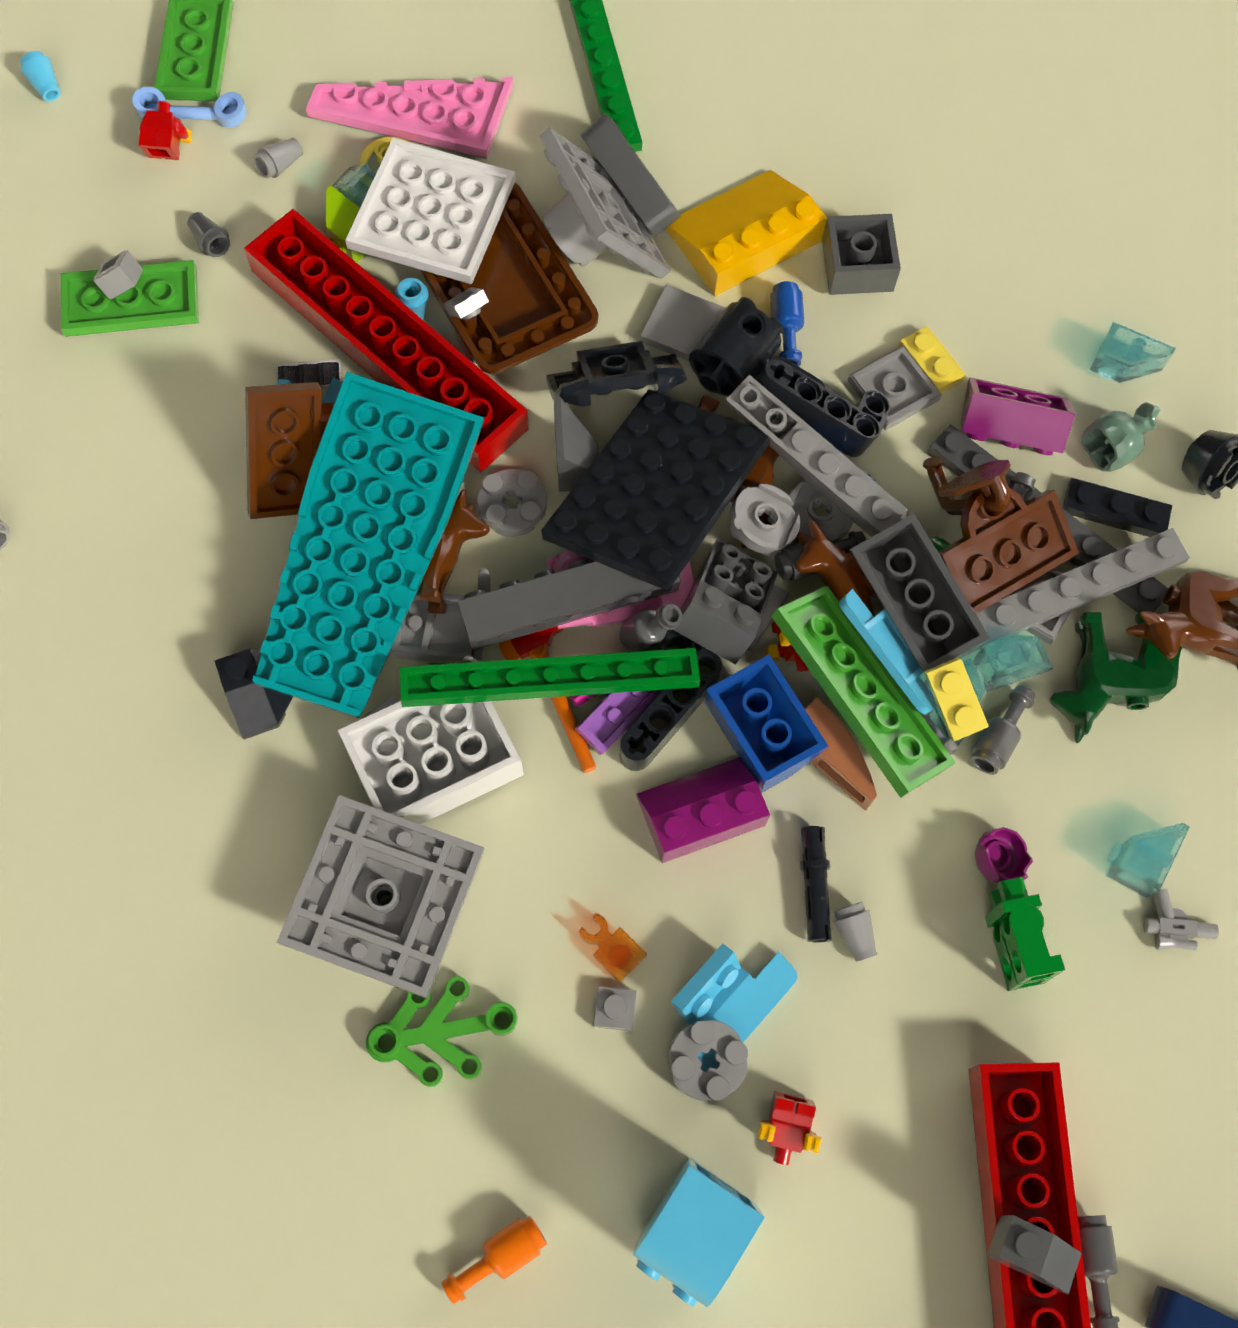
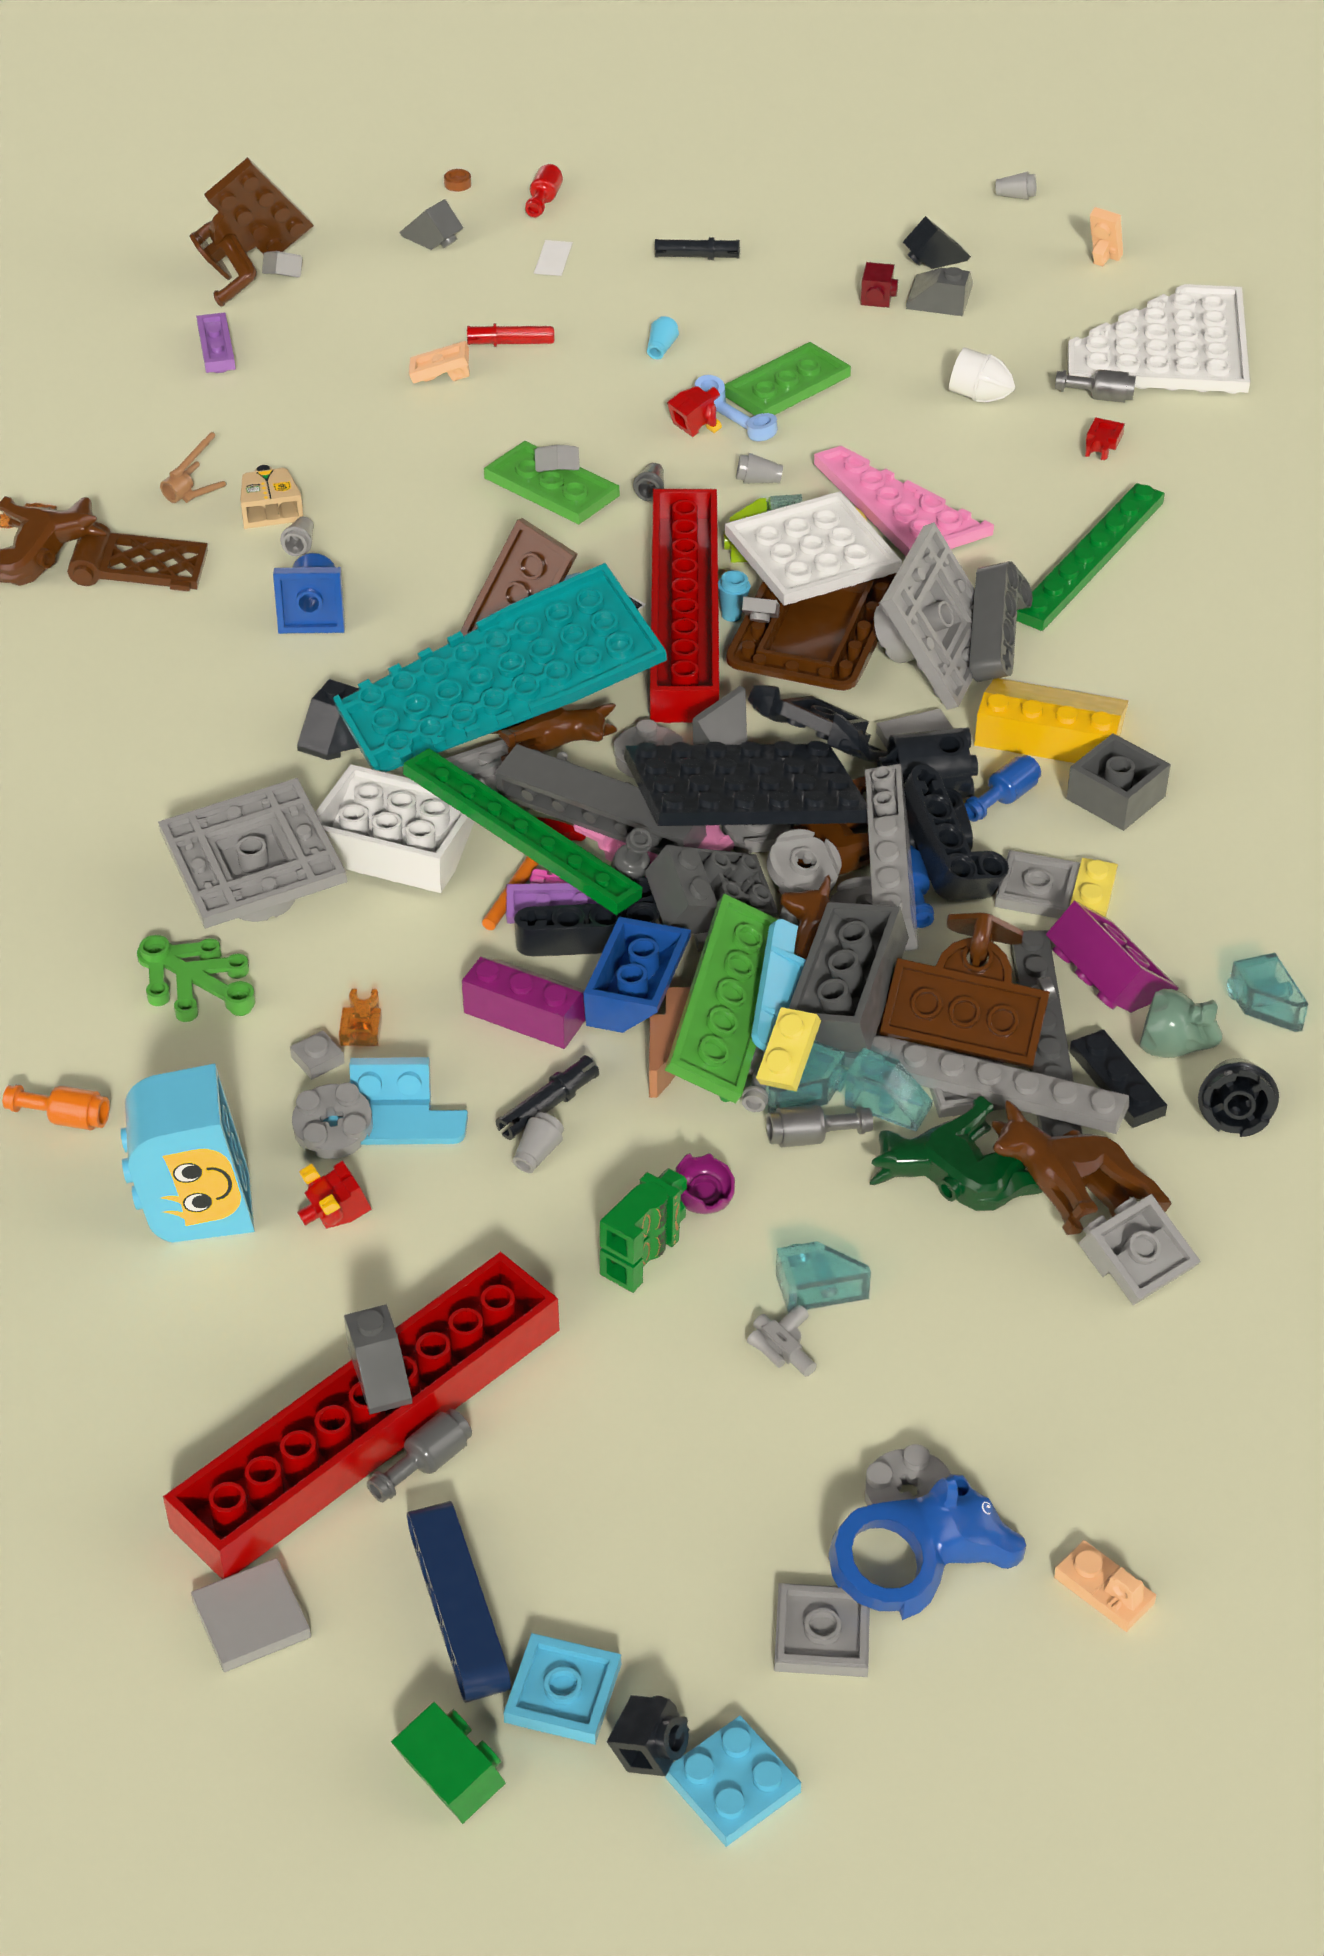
camera: 50 degrees right, 25 degrees down
none -> blue plant [273,553,345,634]

